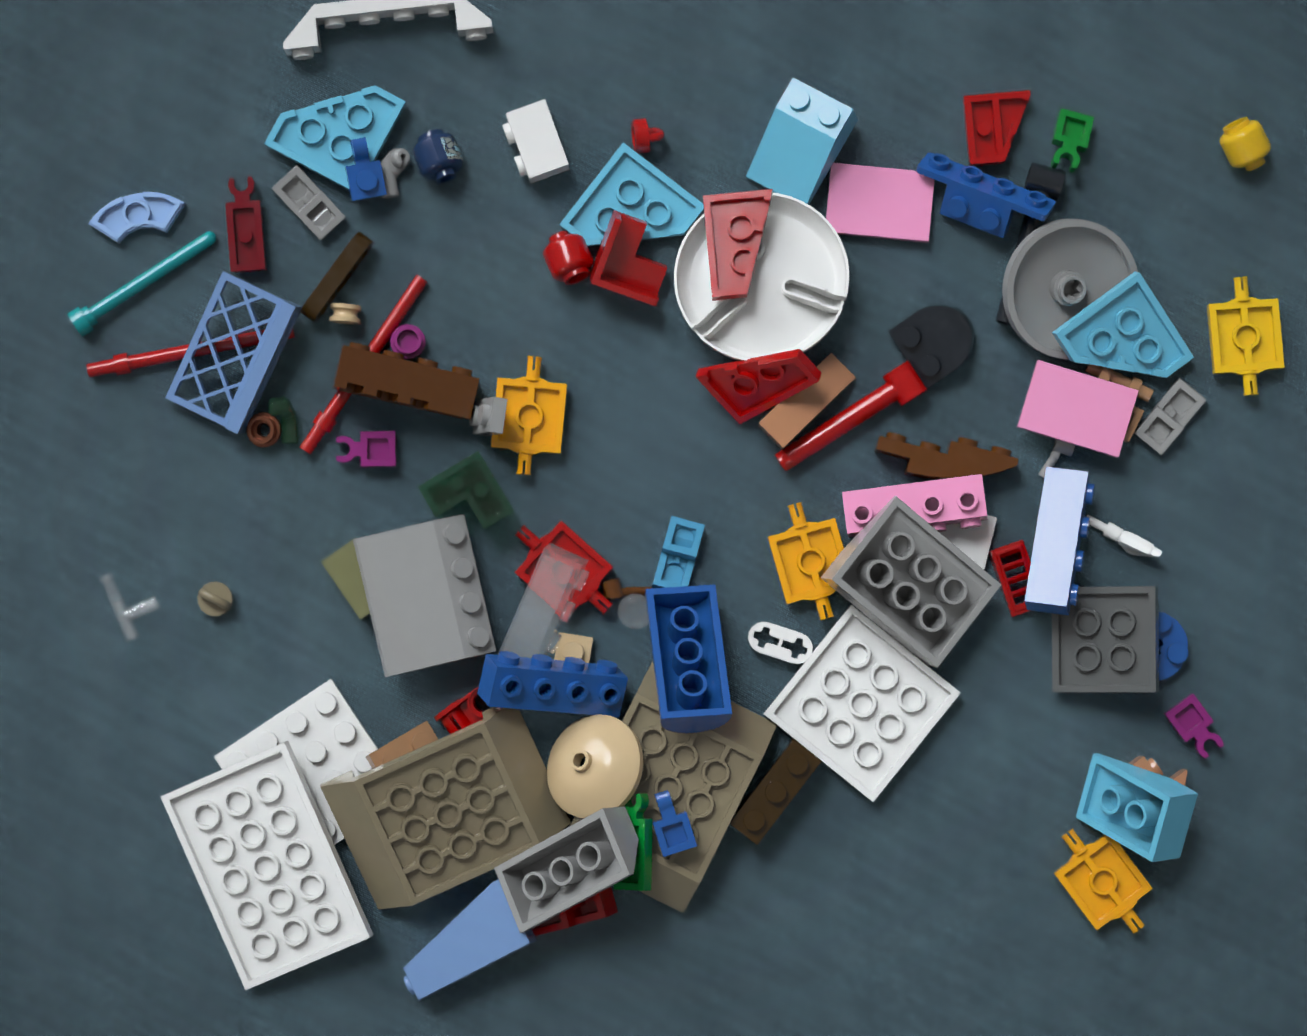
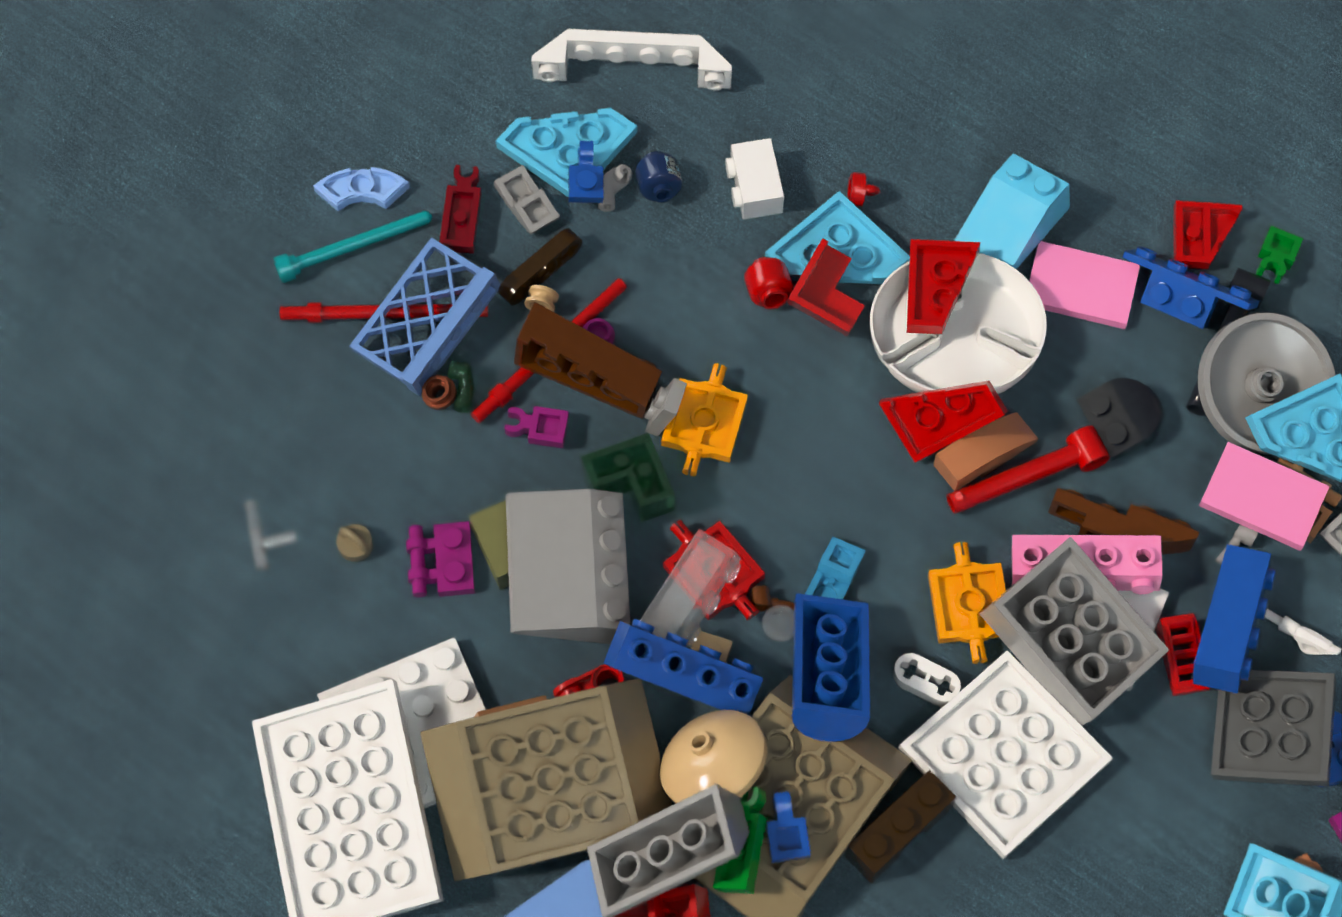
camera: 15 degrees right, 20 degrees down
none -> magenta plate [406,521,475,598]

